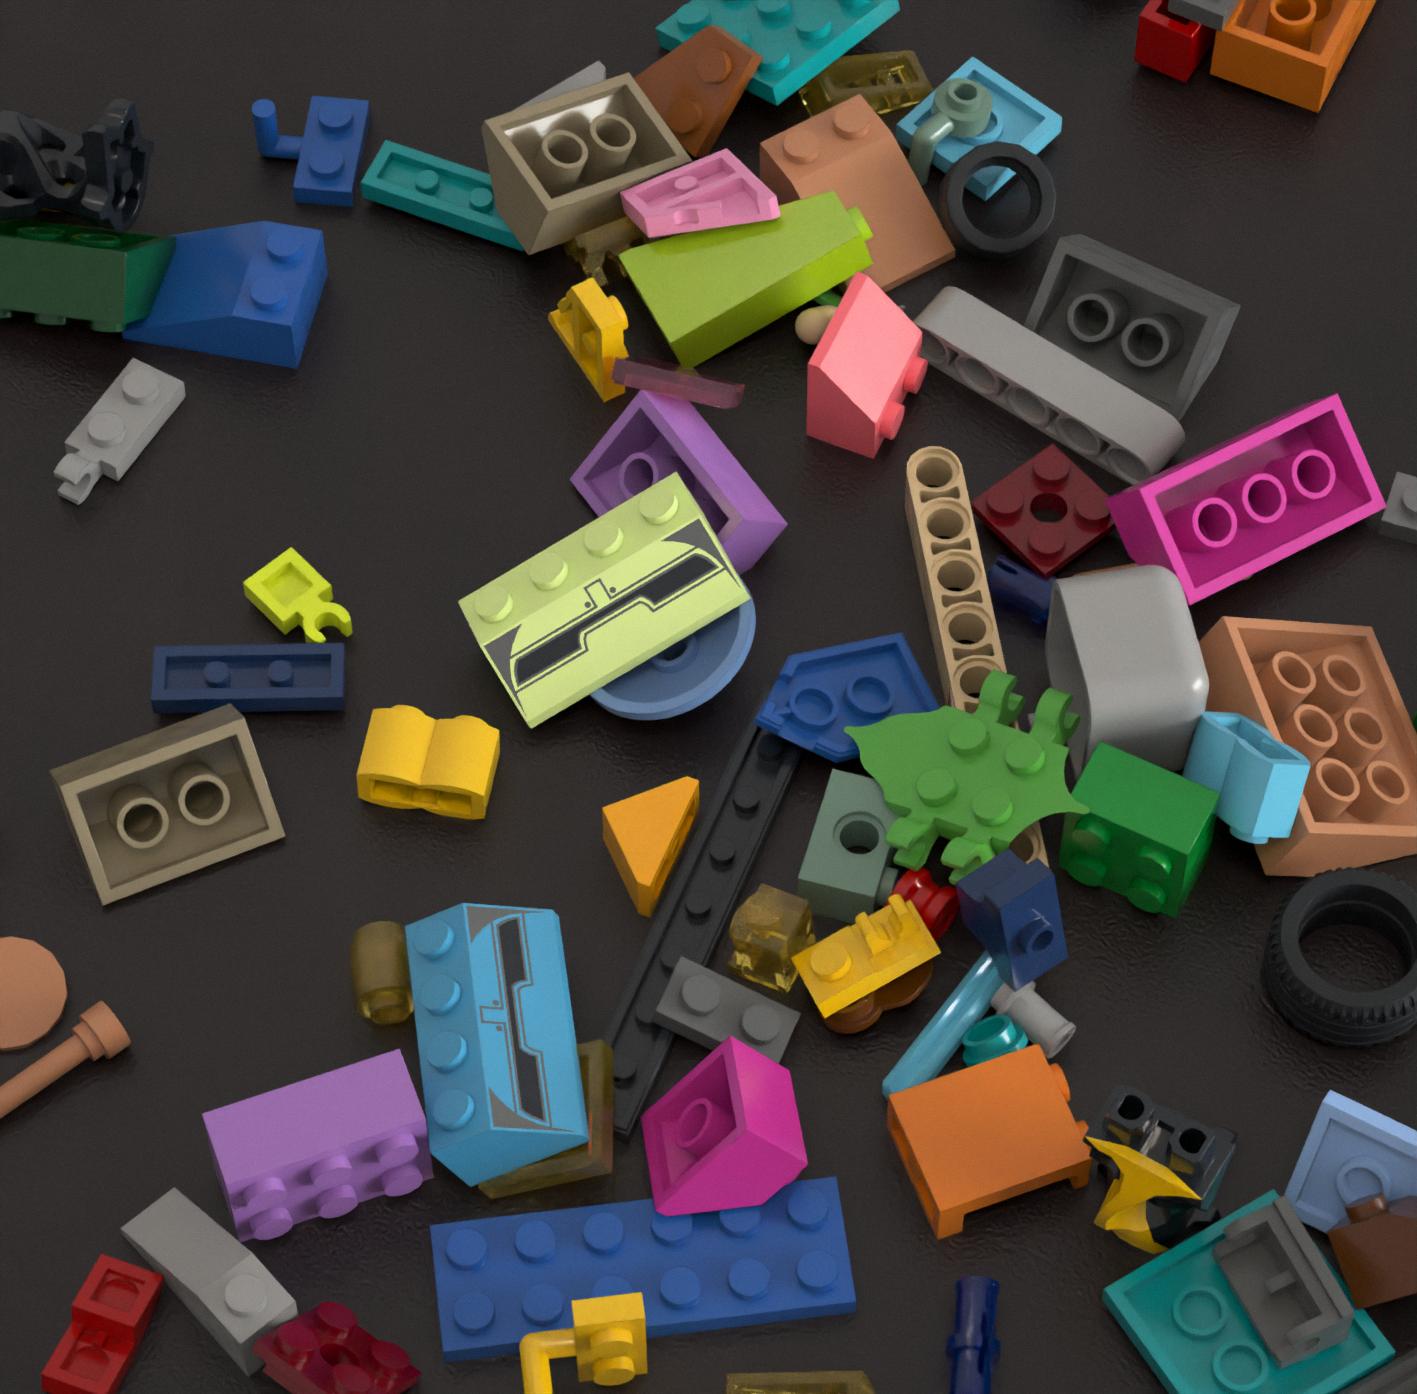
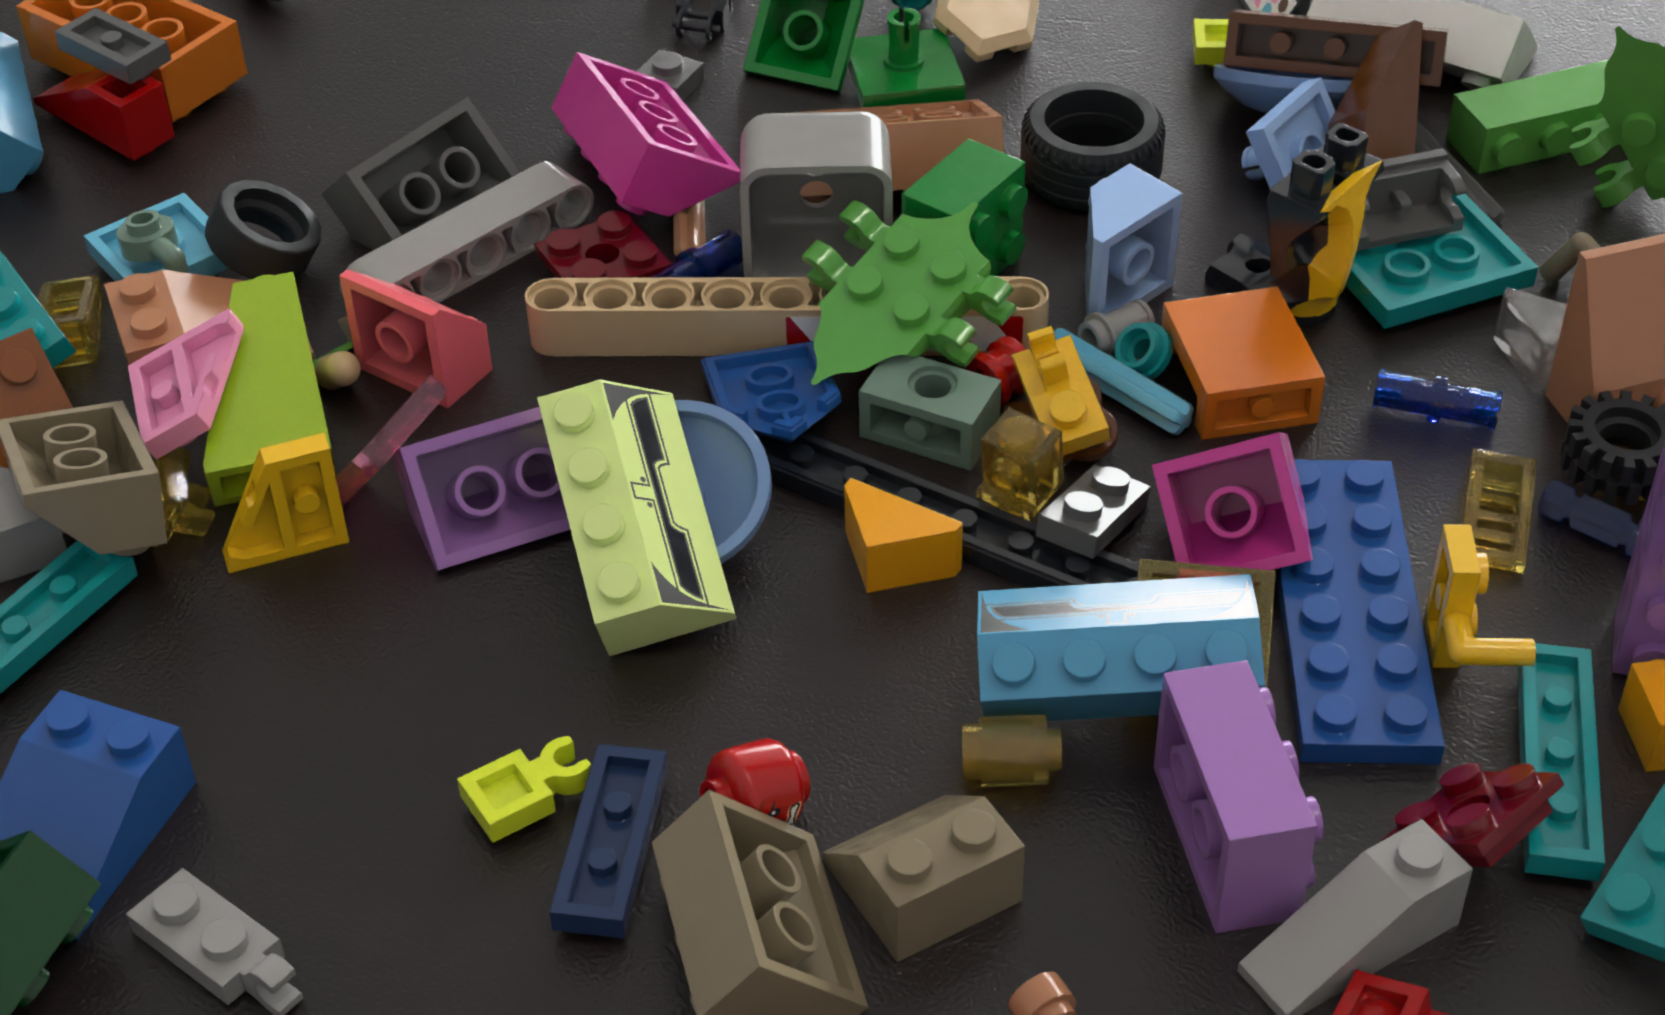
camera: 80 degrees left, 15 degrees down
yellow brick [356,705,500,820] -> none
dark blue brick [956,848,1068,992] -> none
medium azure brick [1182,711,1311,844] -> none
none -> red head [699,738,811,825]
none -> dark tan slope [822,795,1025,962]
none -> light blue slope [1084,163,1182,316]

